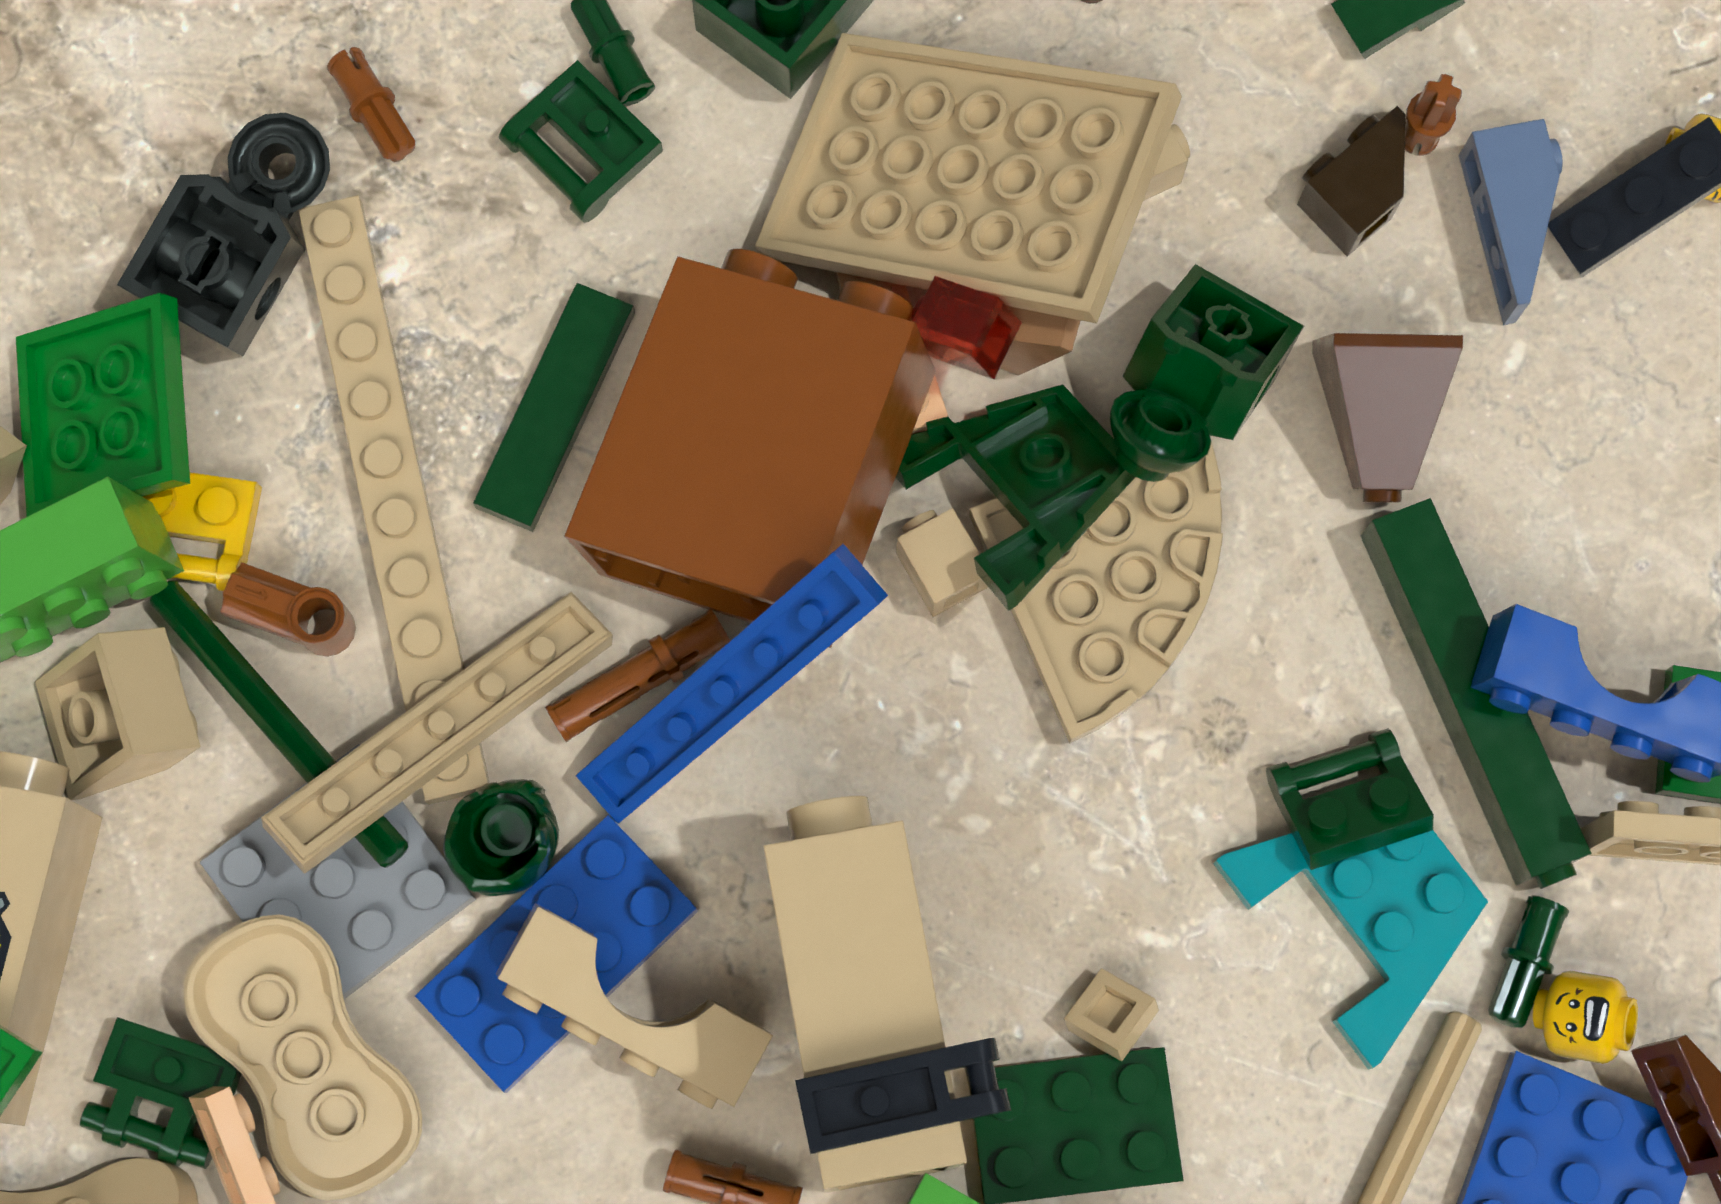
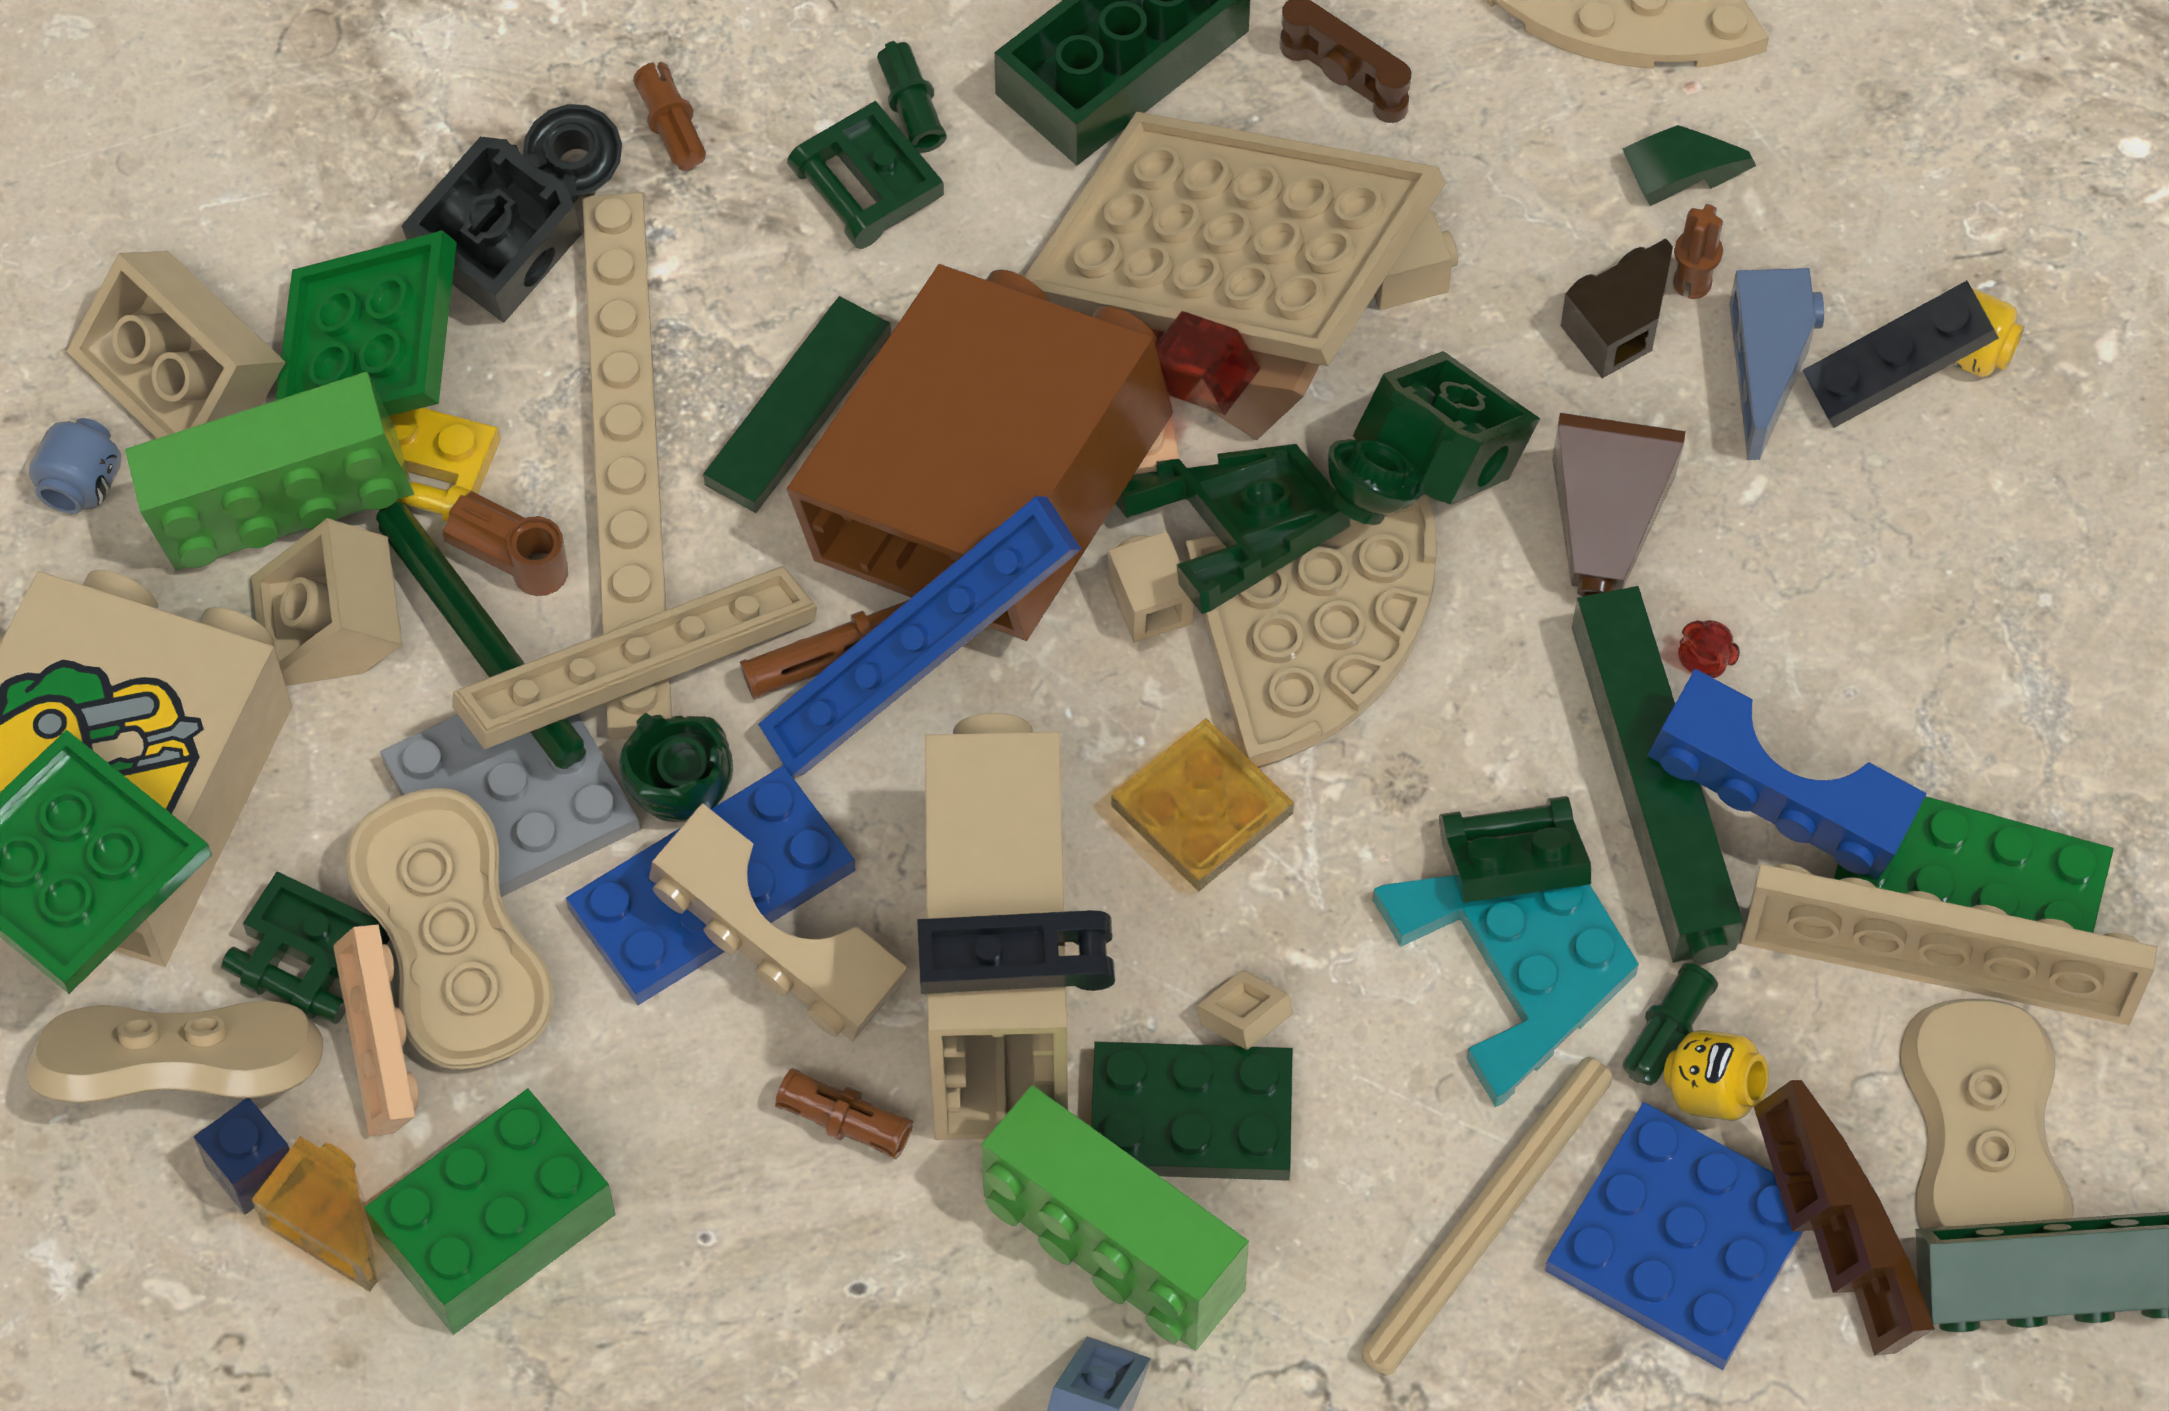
camera: 10 degrees right, 15 degrees down
none -> clear yellow plate [1111,718,1294,892]
none -> clear red plate [1678,620,1740,678]

